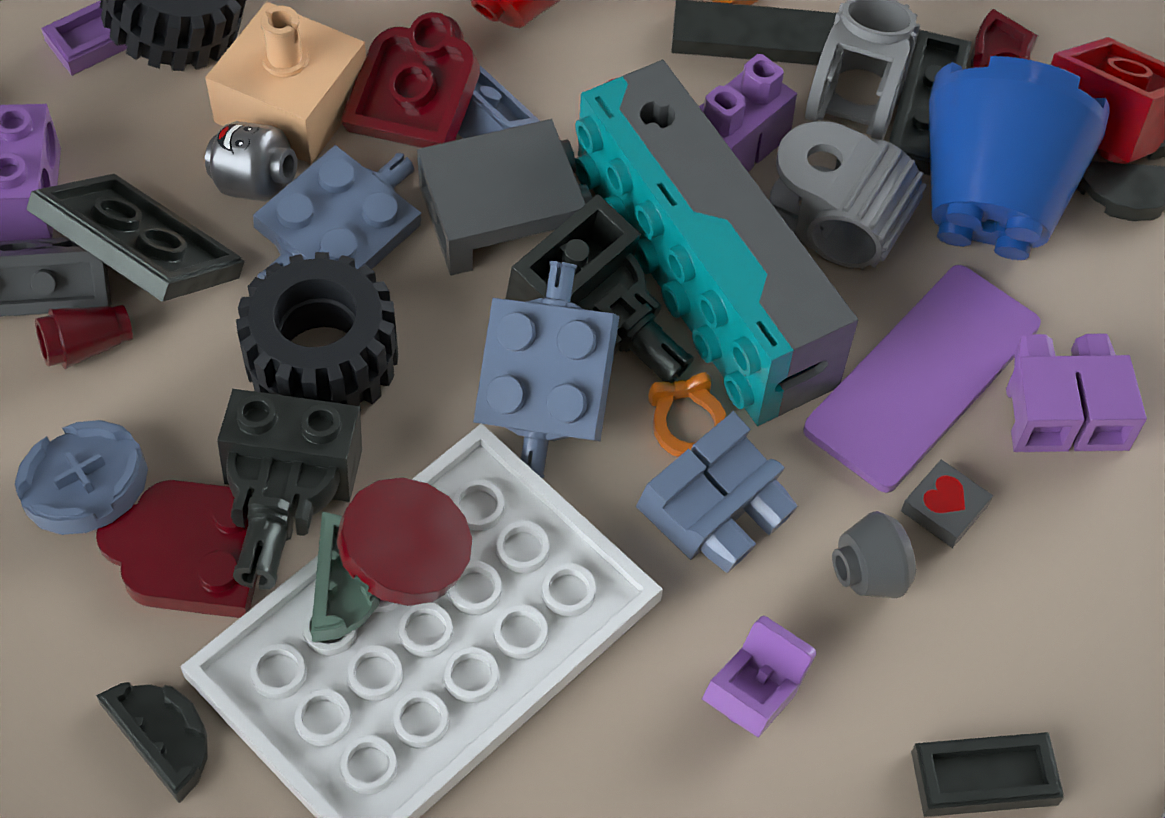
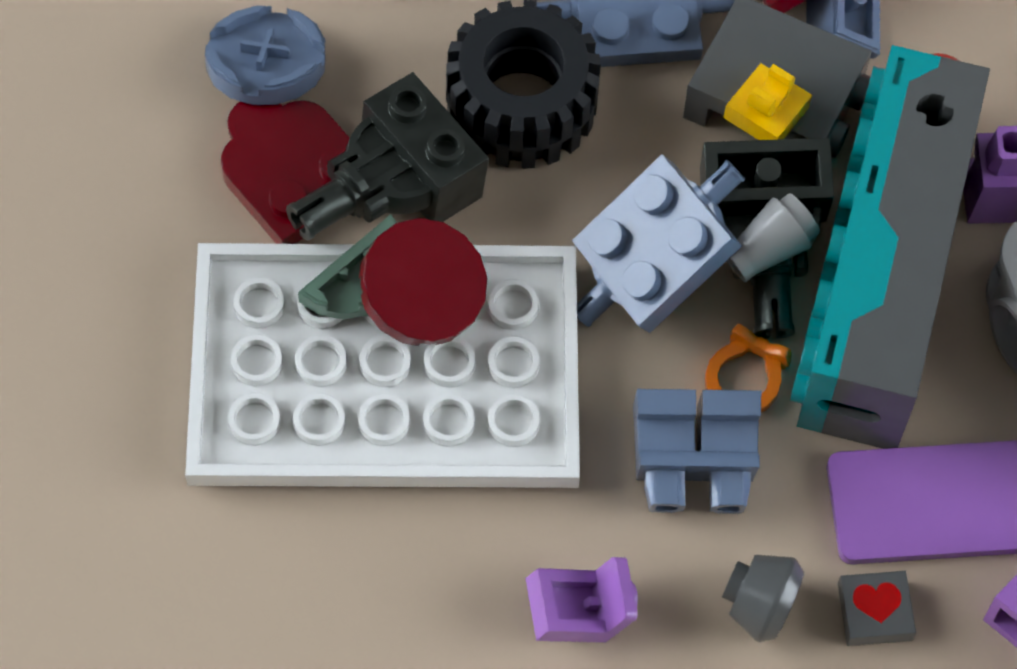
camera: 45 degrees right, 5 degrees up
pearl dark grey tile [96,682,208,803] -> none
none -> yellow tile [724,63,812,140]
none -> light grey cone [726,193,820,282]

